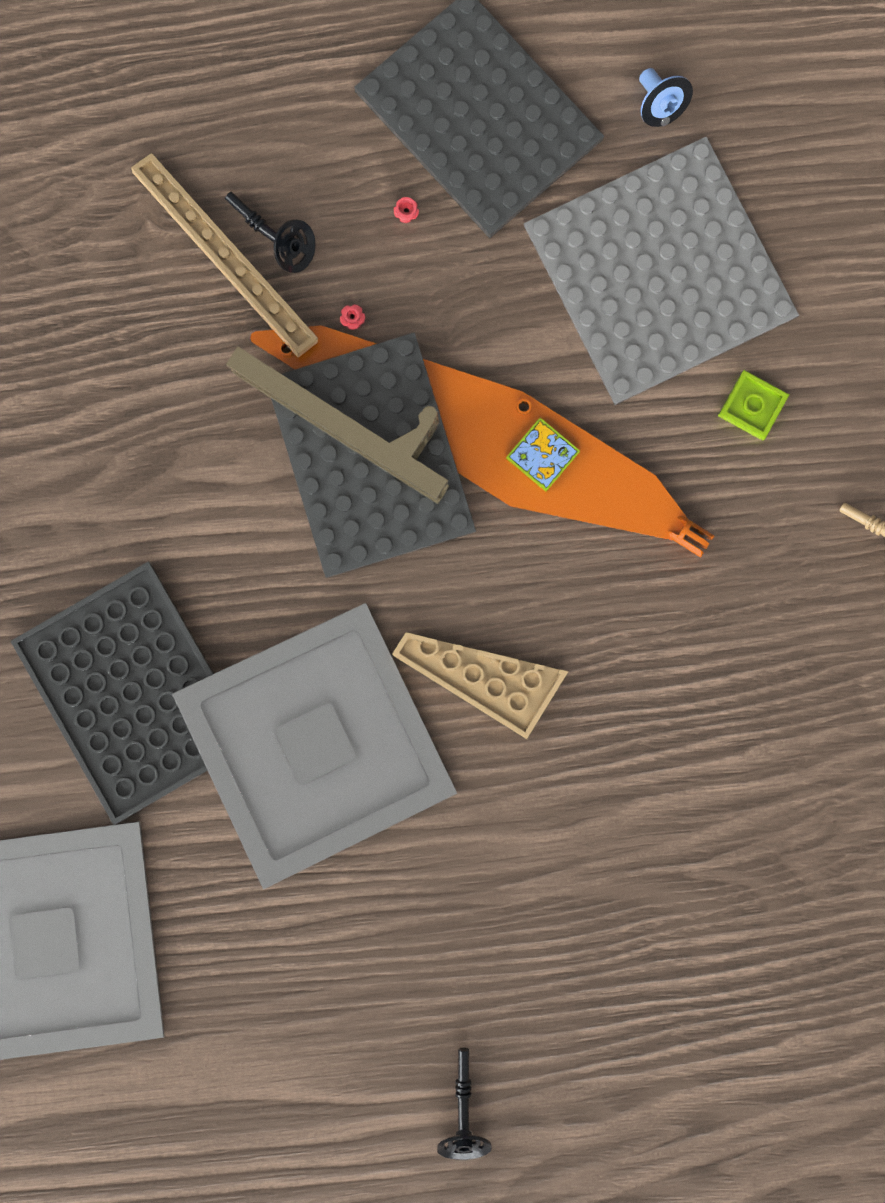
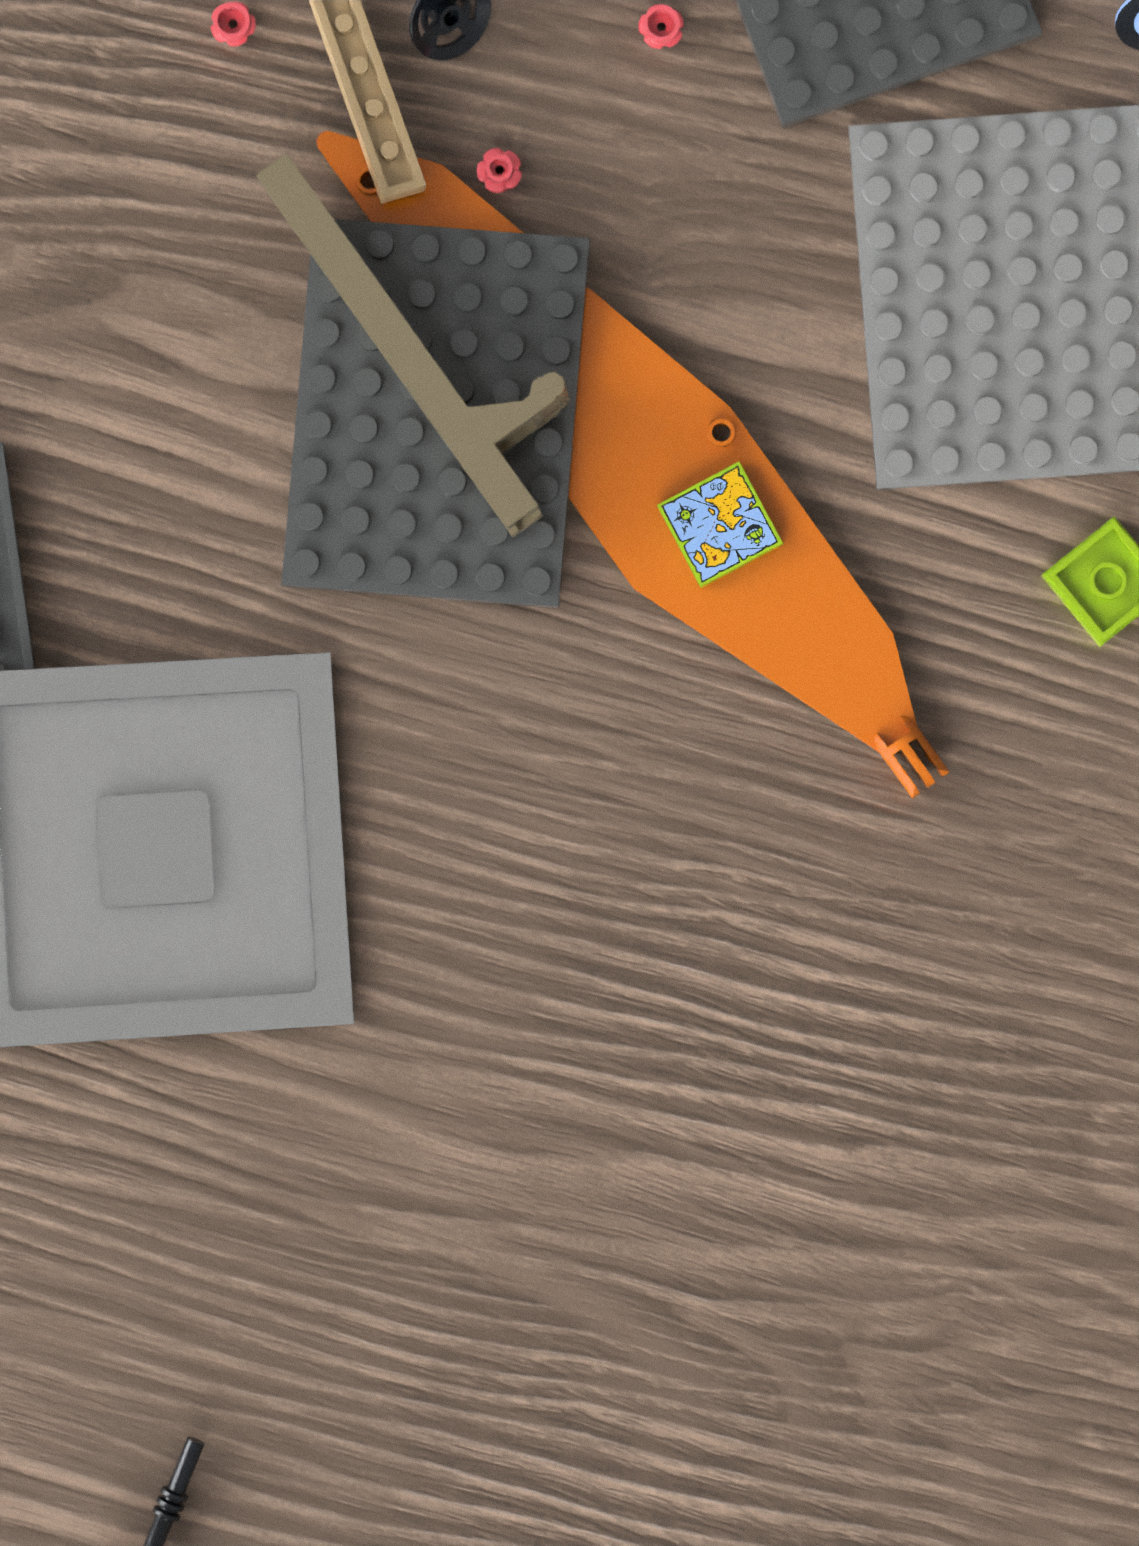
camera: 25 degrees right, 0 degrees up
tan wing [392,632,569,739] -> none
none -> coral plate [211,1,256,47]

